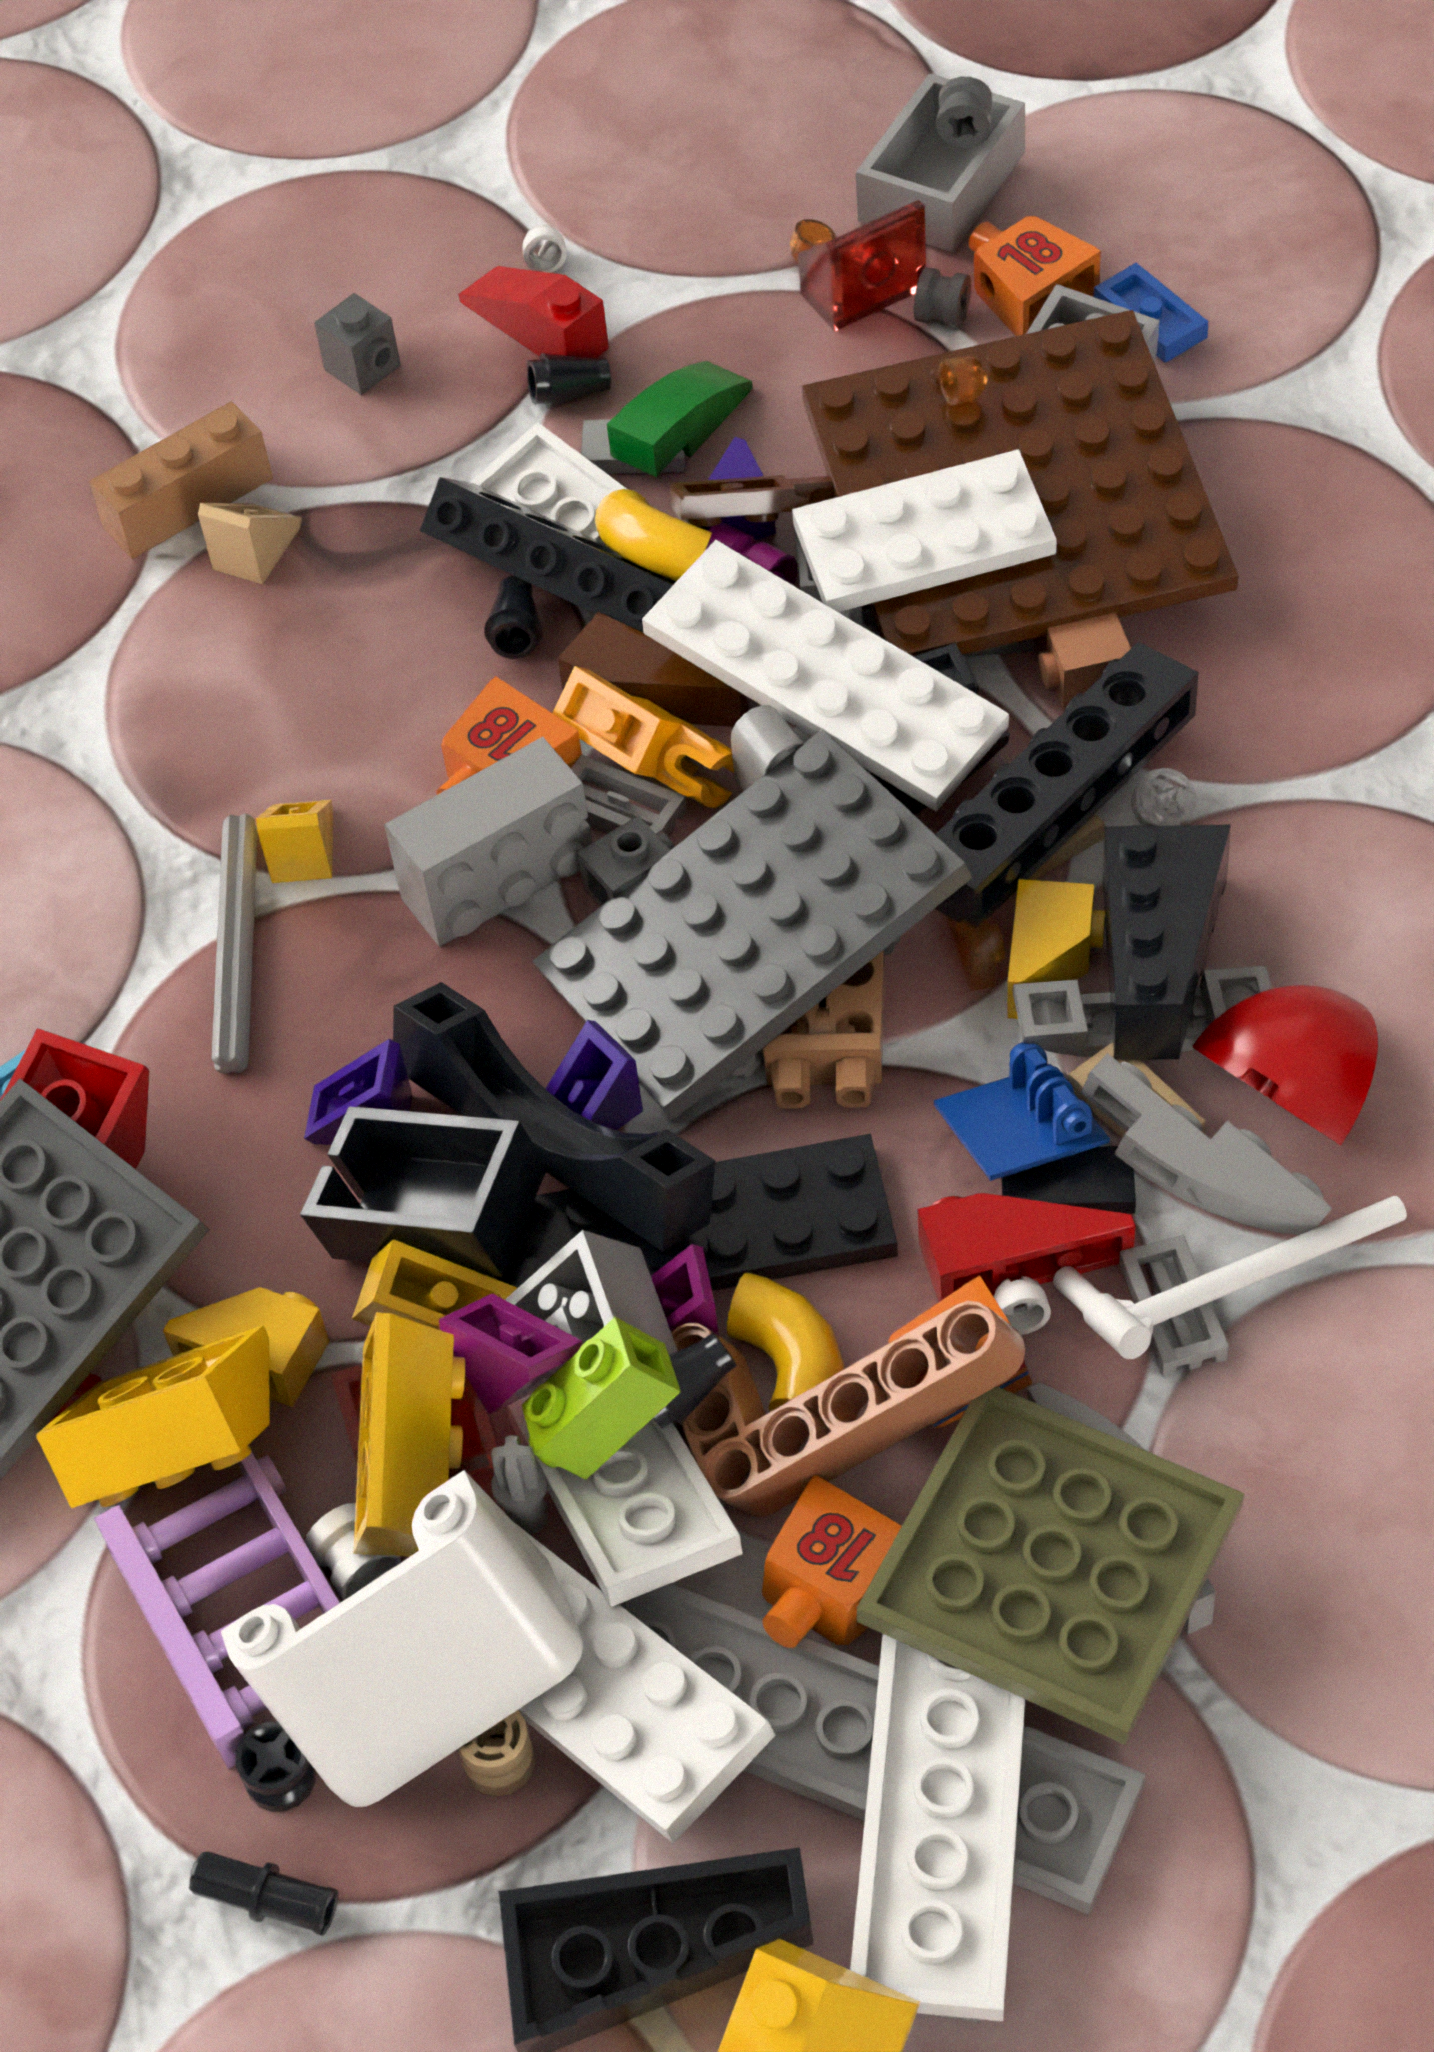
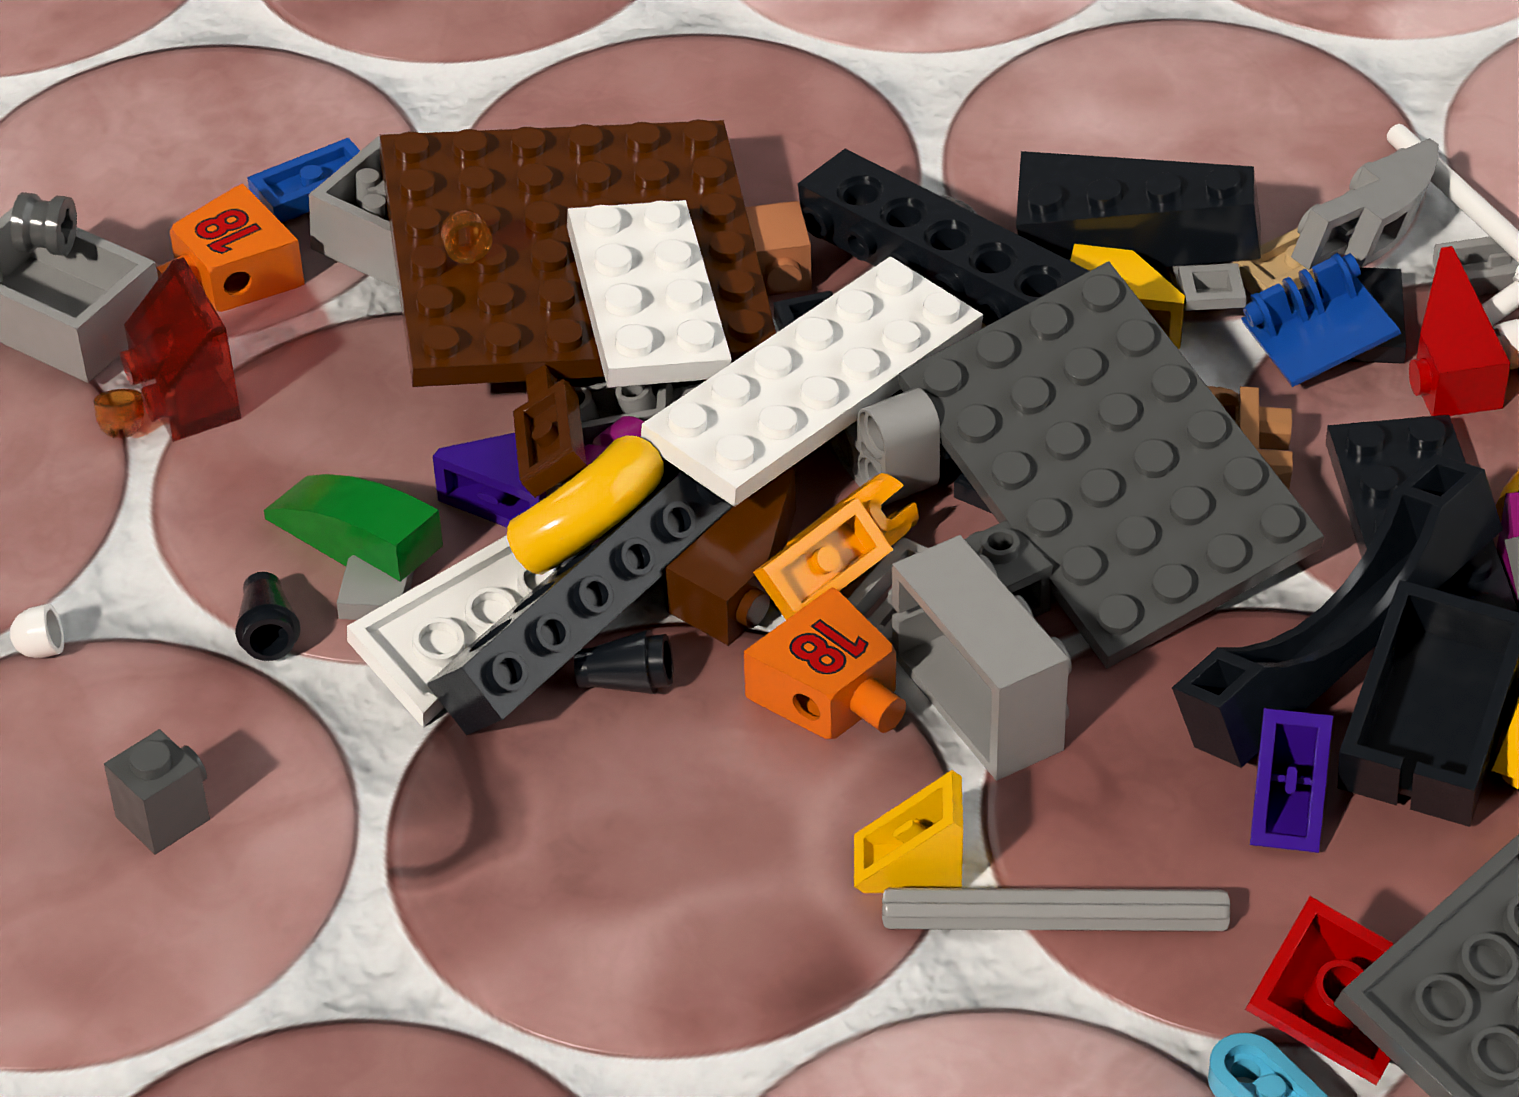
camera: 90 degrees left, 10 degrees down
medium nougat brick [89,401,273,559] -> none
tan slope [198,503,302,584] -> none
red slope [458,266,609,358] -> none
dark purple slope [545,1020,643,1130] -> none
dark grey wheel [914,267,971,329] -> none
red brick [1192,985,1378,1146] -> none

